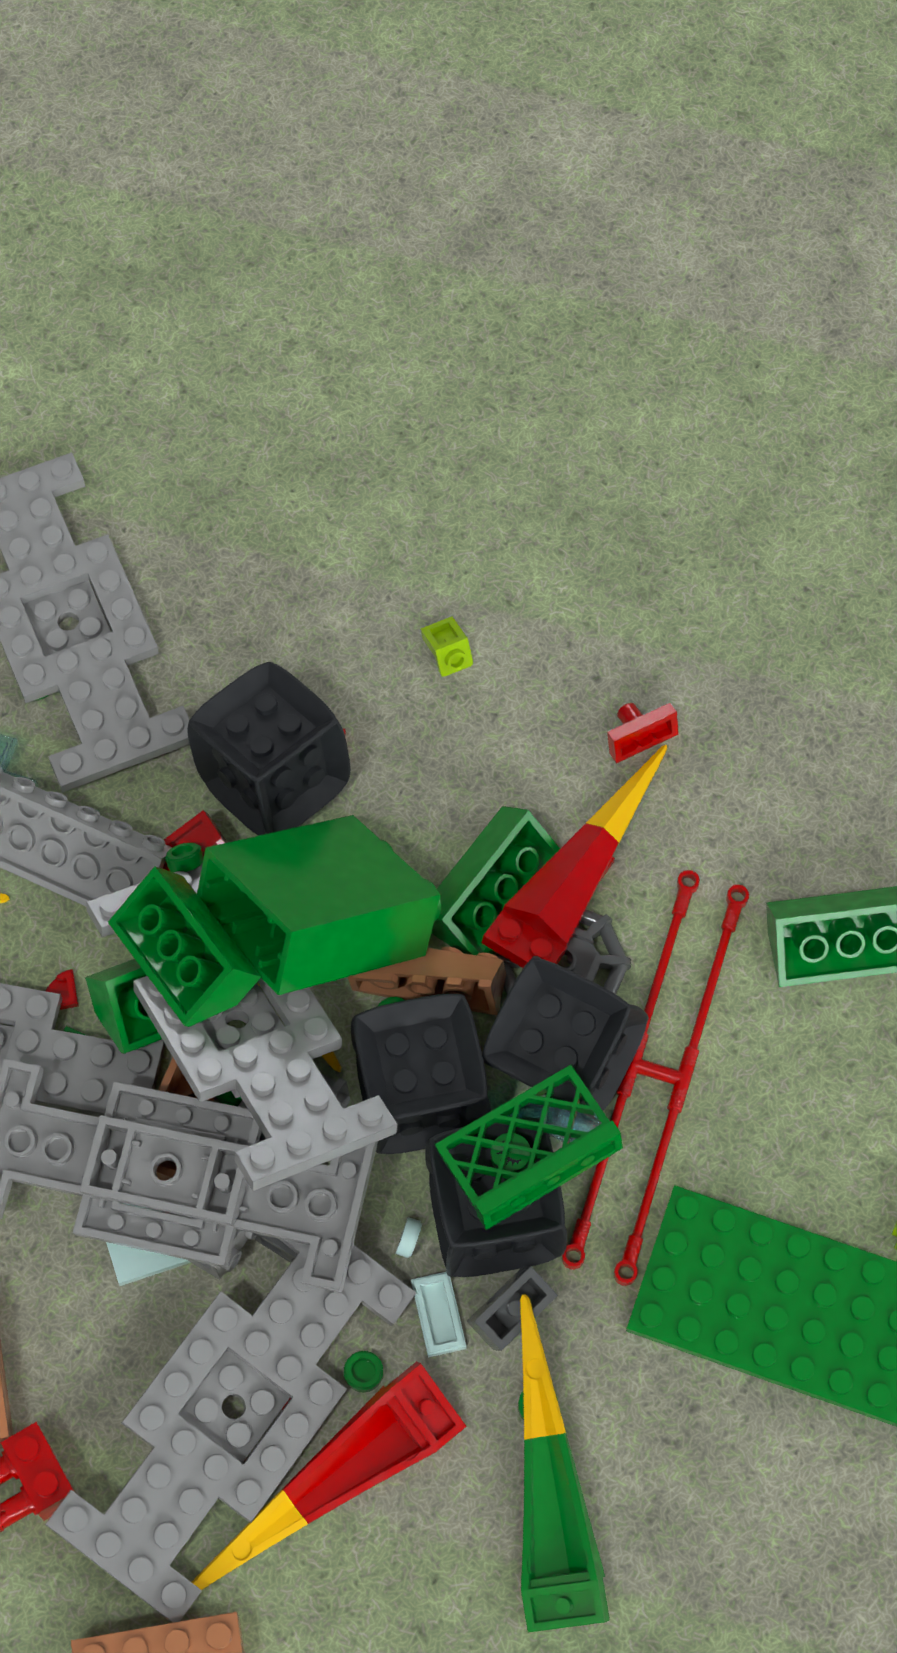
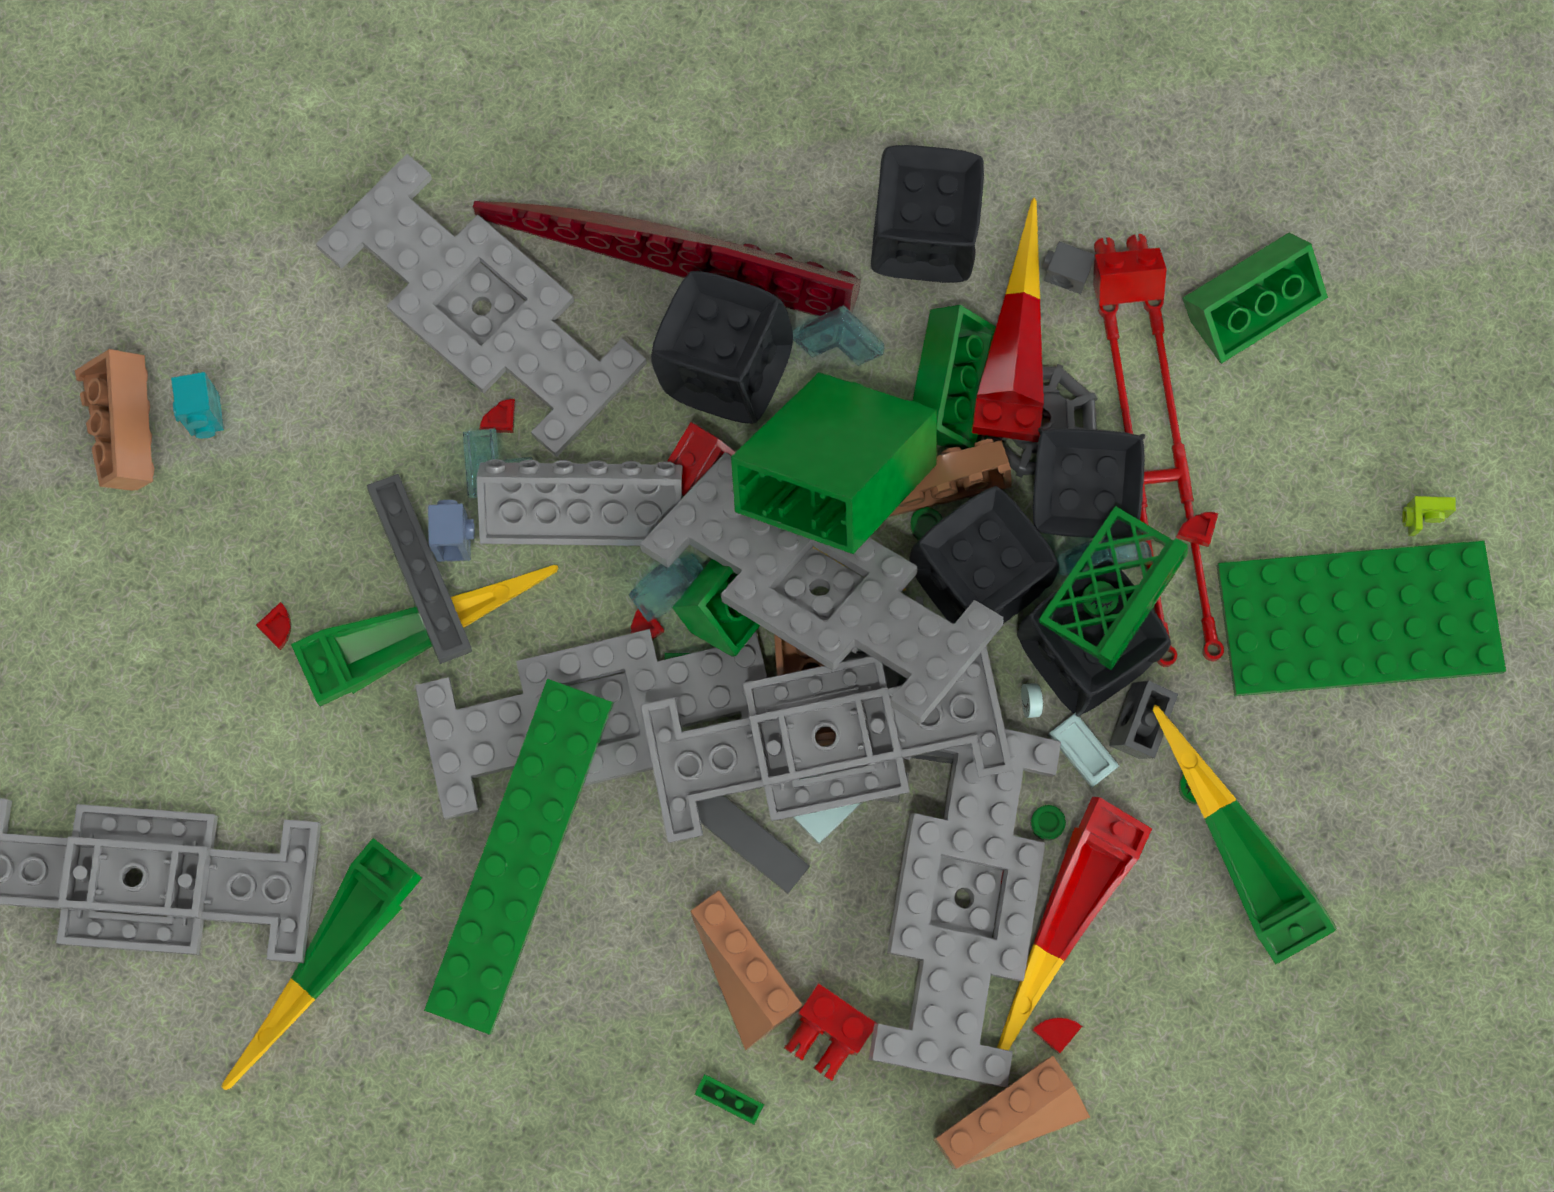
camera: 25 degrees left, 10 degrees up
green slope [108,866,261,1027] -> none
green tile [165,843,204,872] -> none
lime bracket [420,616,473,677] -> none
red tile [607,703,679,764] -> none
none -> dark red wedge [473,201,861,325]
none -> red tile [479,399,515,433]
none -> clear light blue brick [629,553,704,621]
none -> dark grey tile [697,796,810,894]
none -> clear light blue brick [793,305,885,366]
none -> black piece [871,145,984,283]
none -> red tile [1032,1018,1082,1054]
none -> dark grey brick [1042,241,1095,295]
none -> red brick [1093,234,1167,306]
none -> red tile [1176,512,1219,547]

